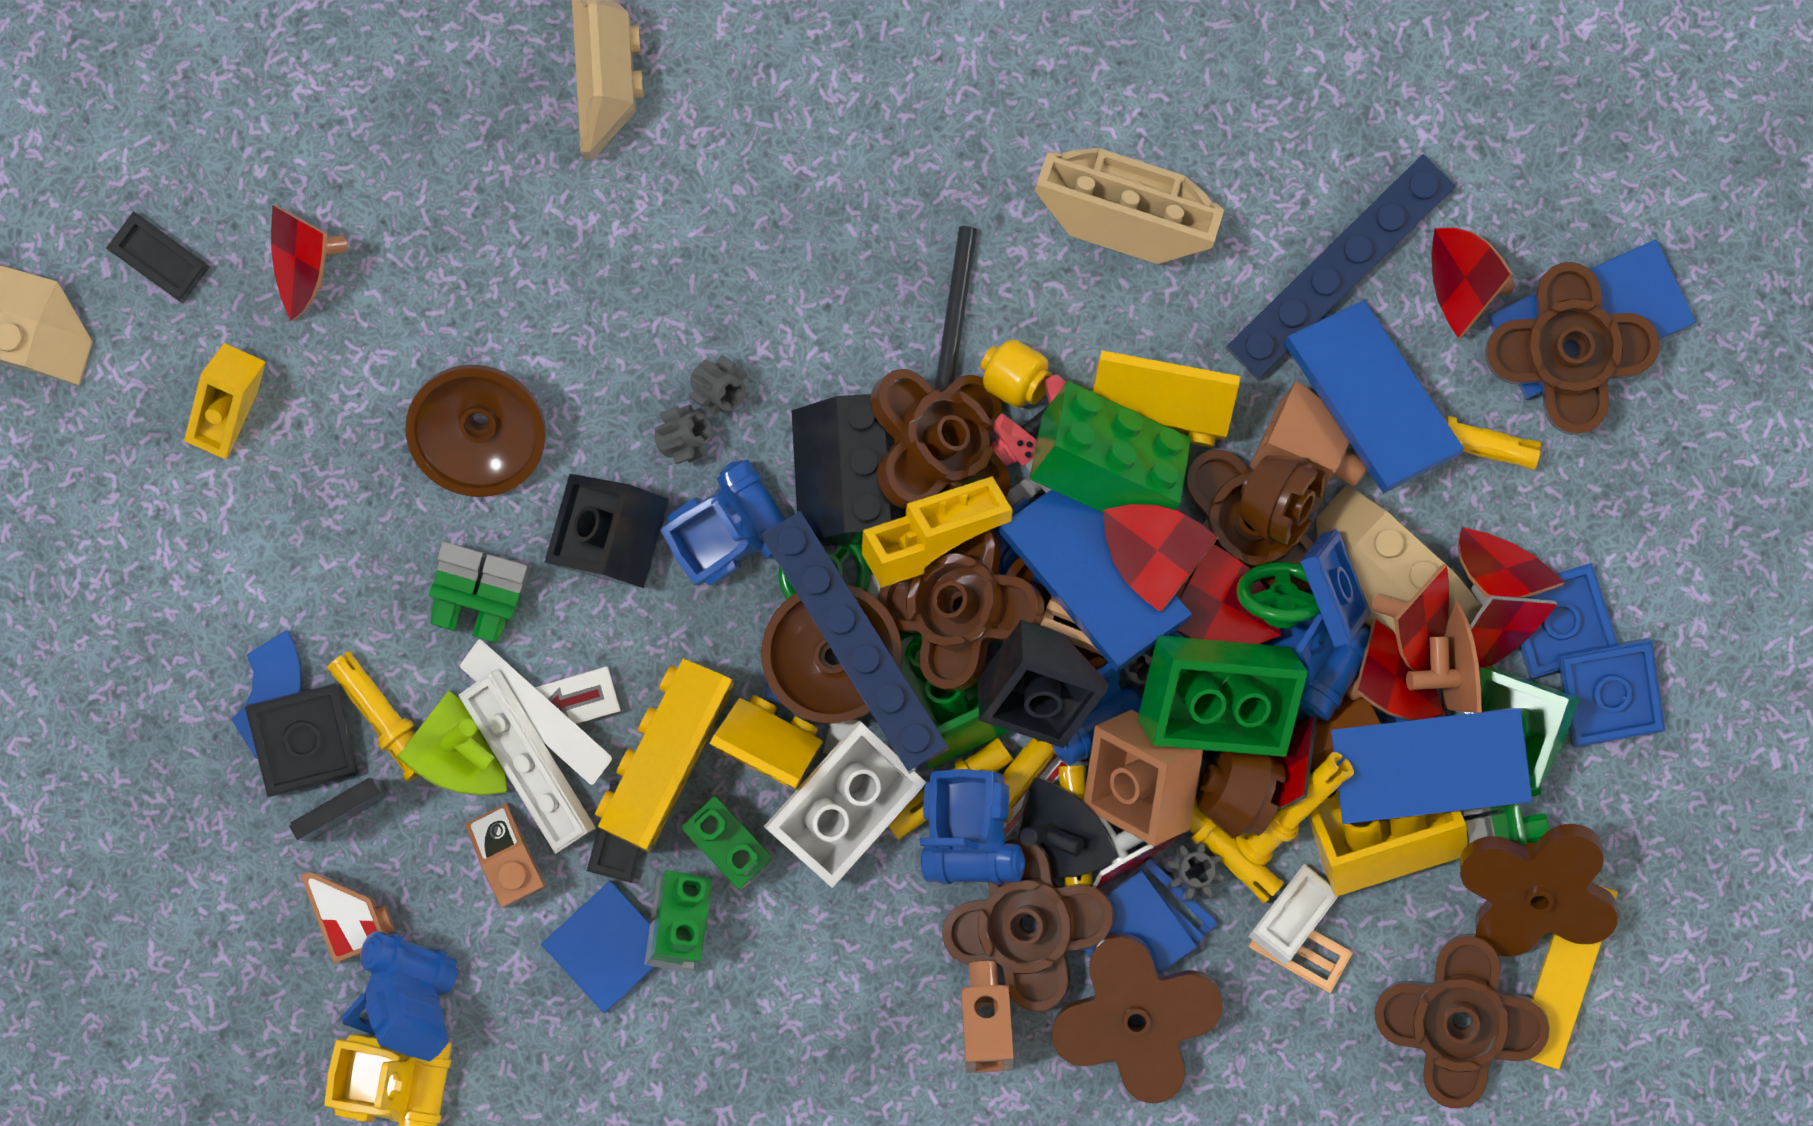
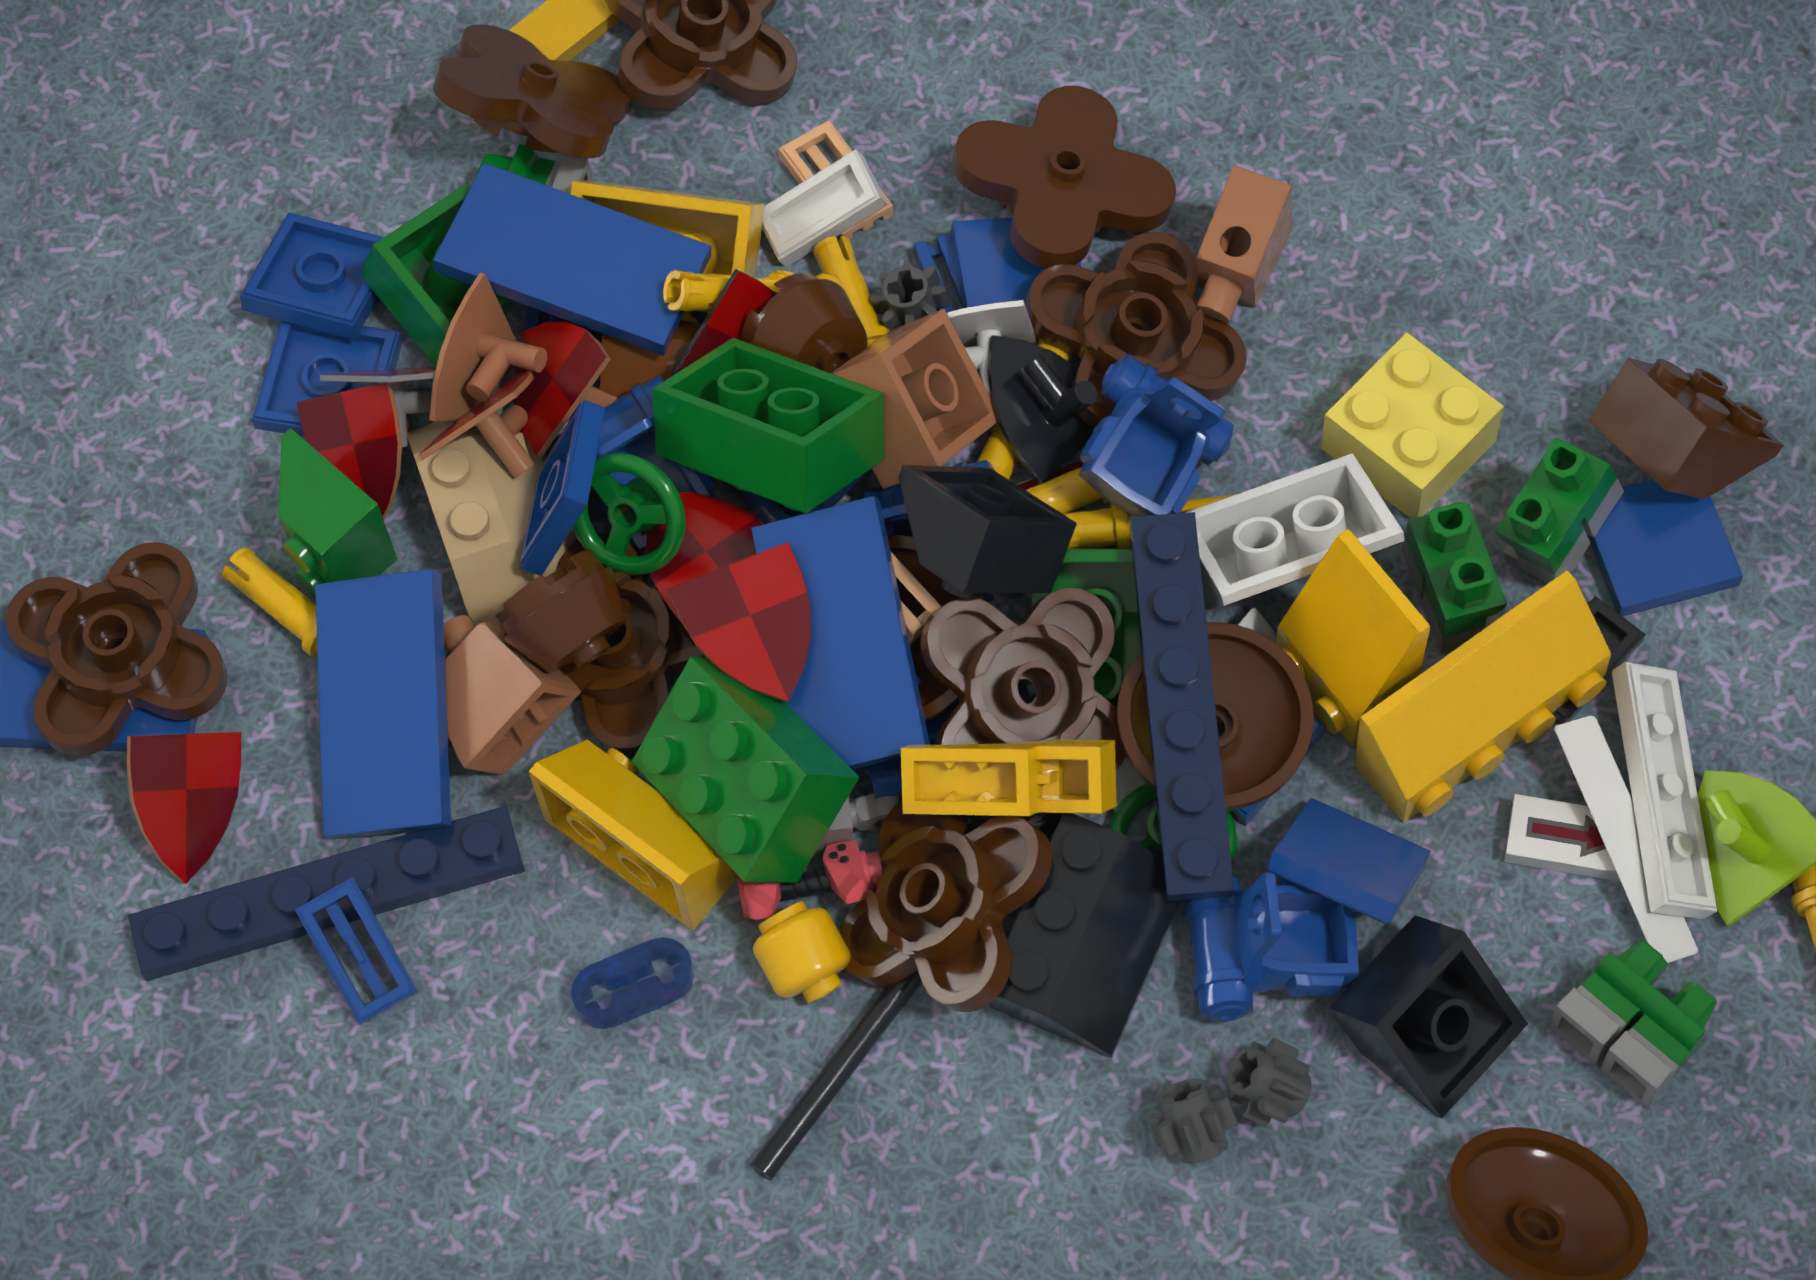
camera: 145 degrees left, 20 degrees down
nougat slope [465,803,548,908] -> none
tan wedge [1034,148,1224,264] -> none
none -> green slope [278,428,398,598]
none -> blue tile [295,877,419,1025]
none -> clear blue beam [571,937,694,1029]
none -> blue tile [1267,798,1431,925]
none -> light yellow brick [1320,332,1504,519]
none -> reddish brown slope [1588,358,1784,499]

